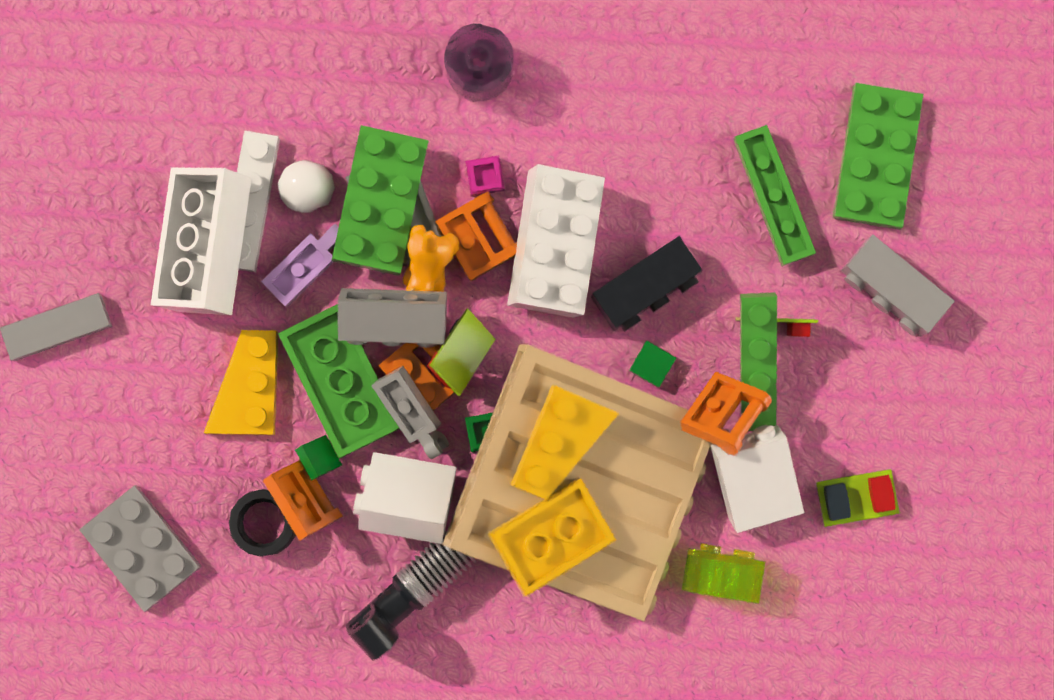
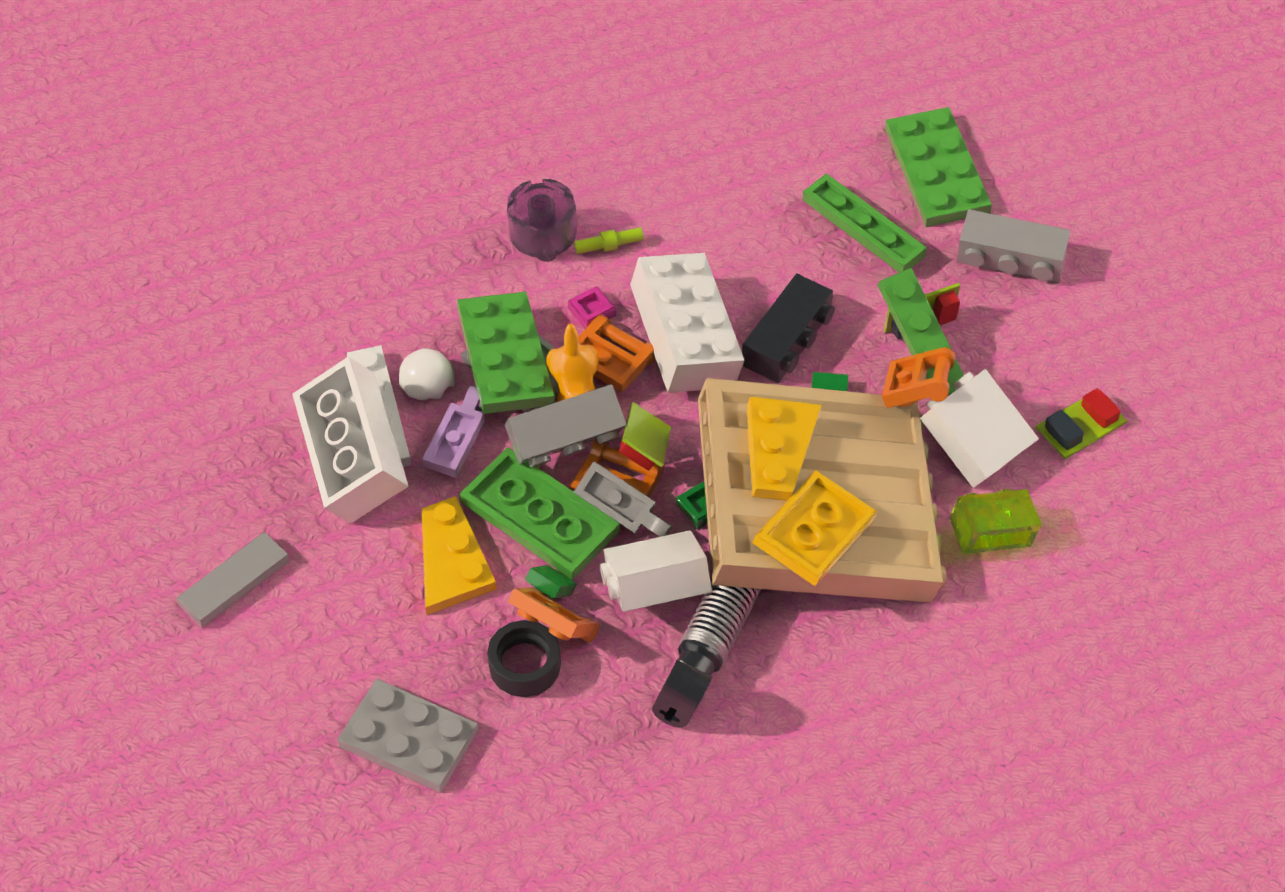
camera: 20 degrees left, 30 degrees down
none -> lime bar [574,227,644,254]

